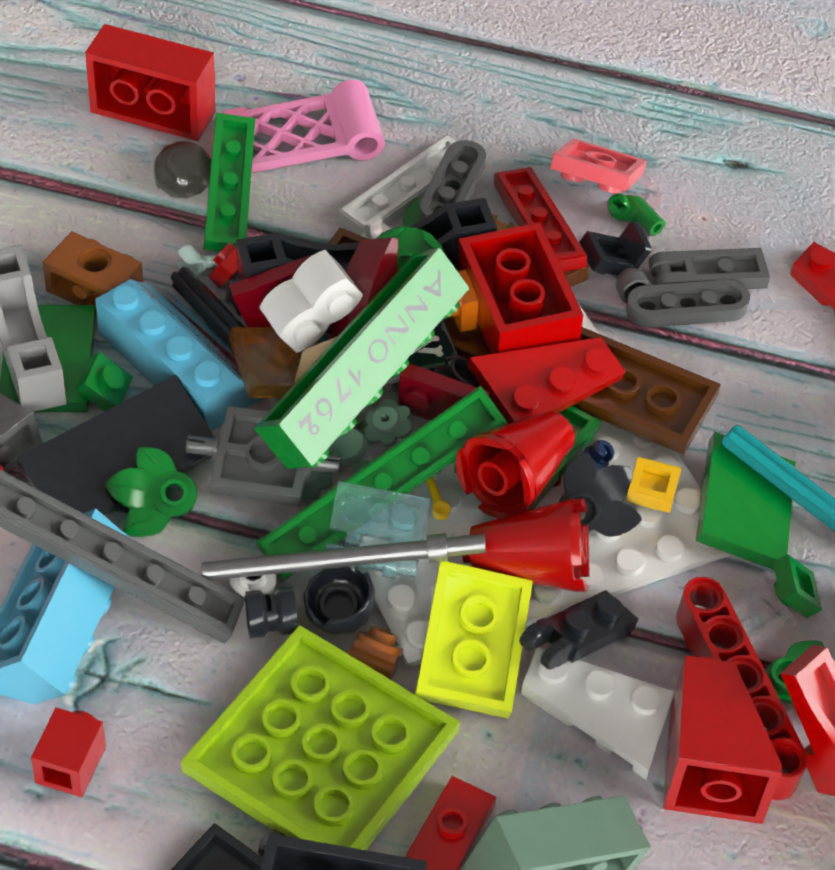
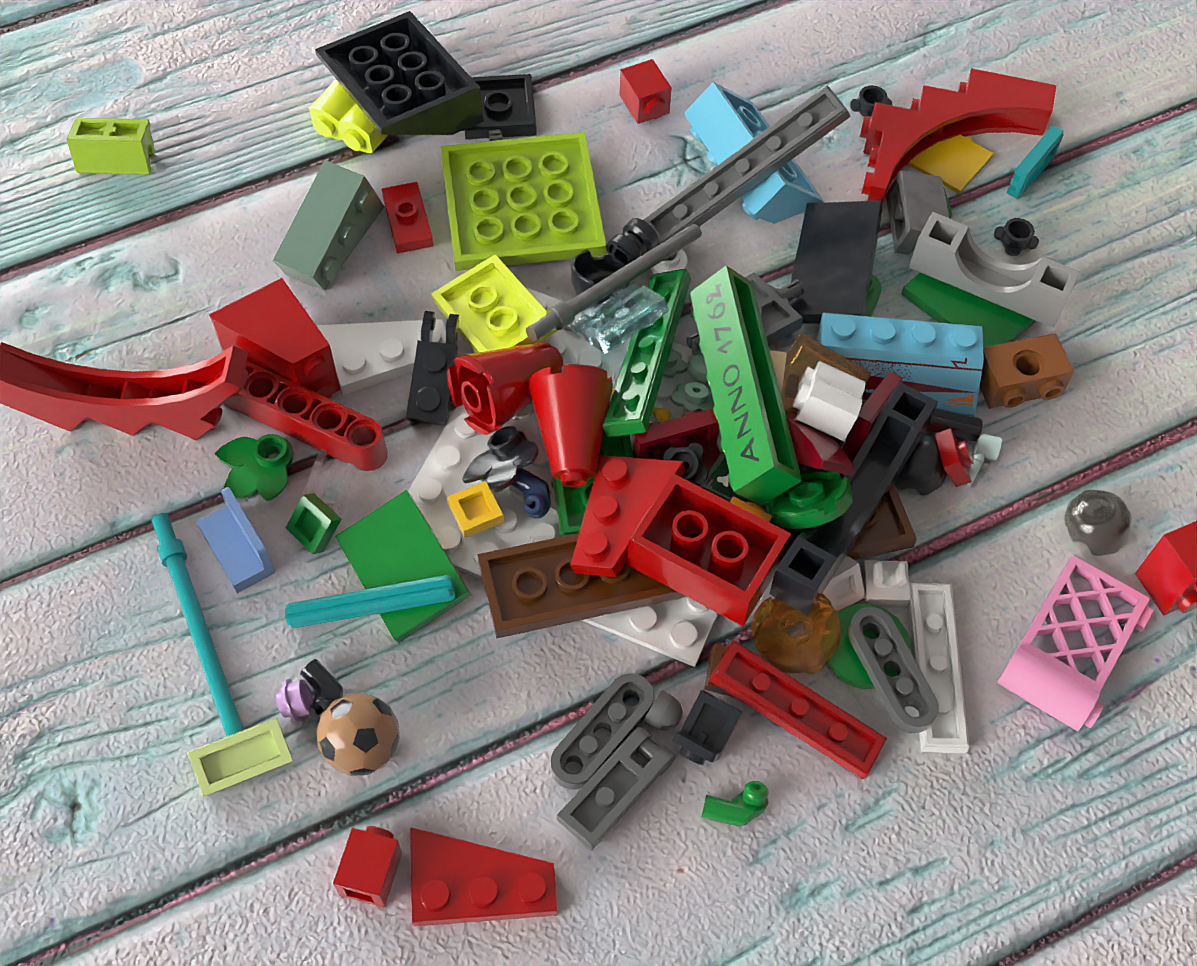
camera: 140 degrees right, 10 degrees up
green plate [75,352,133,411] -> none
green plate [105,447,197,537] -> none
green plate [203,113,256,252] -> none
dark orange plate [348,626,403,680] -> none
coral plate [550,138,647,193] -> none

